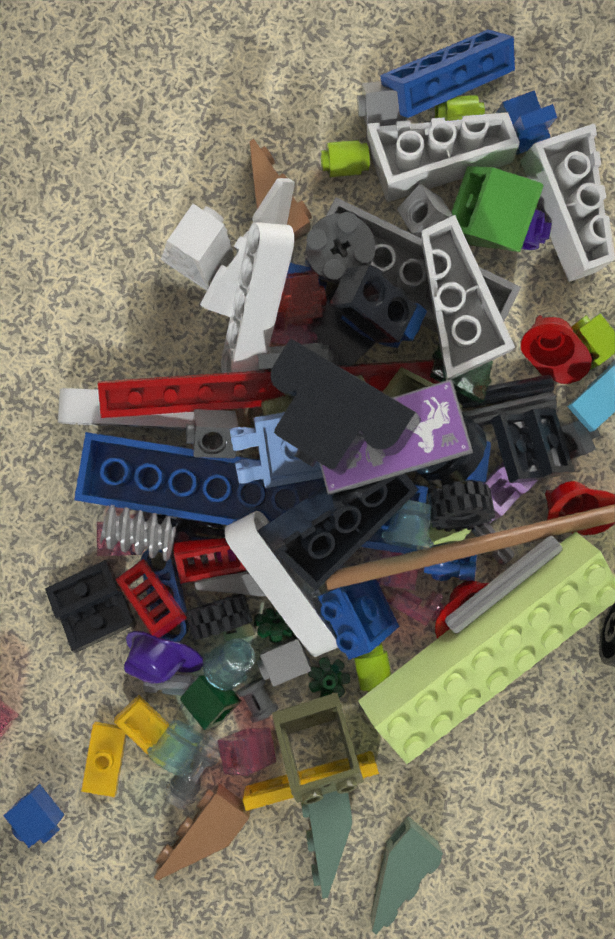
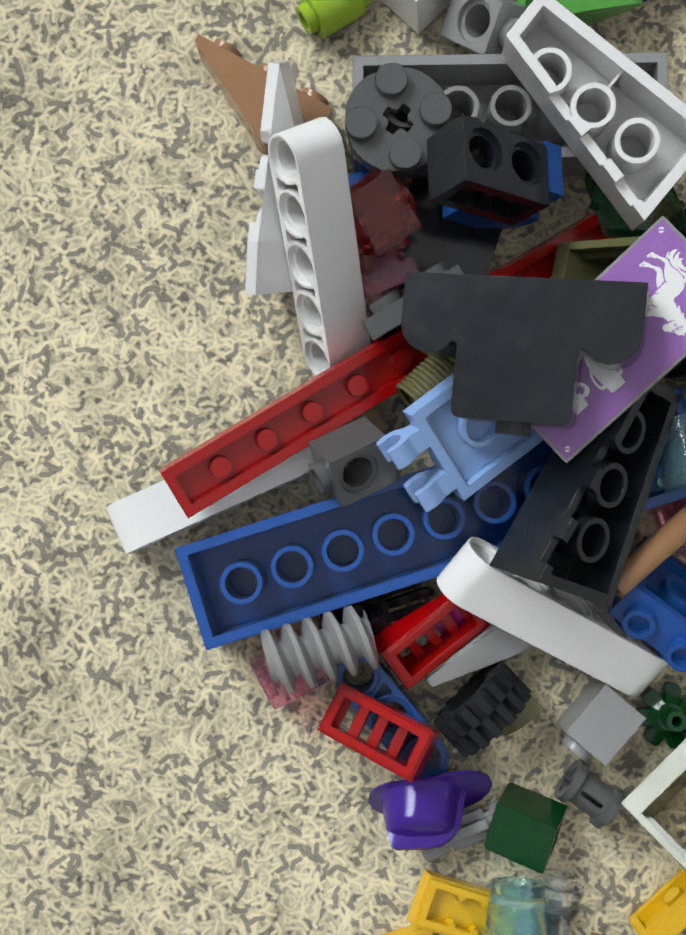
camera: 25 degrees left, 0 degrees up
black slope [45,560,137,653] -> none
white wedge [160,204,234,291] -> none
clear light blue piece [203,638,255,690] -> none
clear pink brick [218,728,277,776] -> none
dark green plant [254,607,294,643] -> none

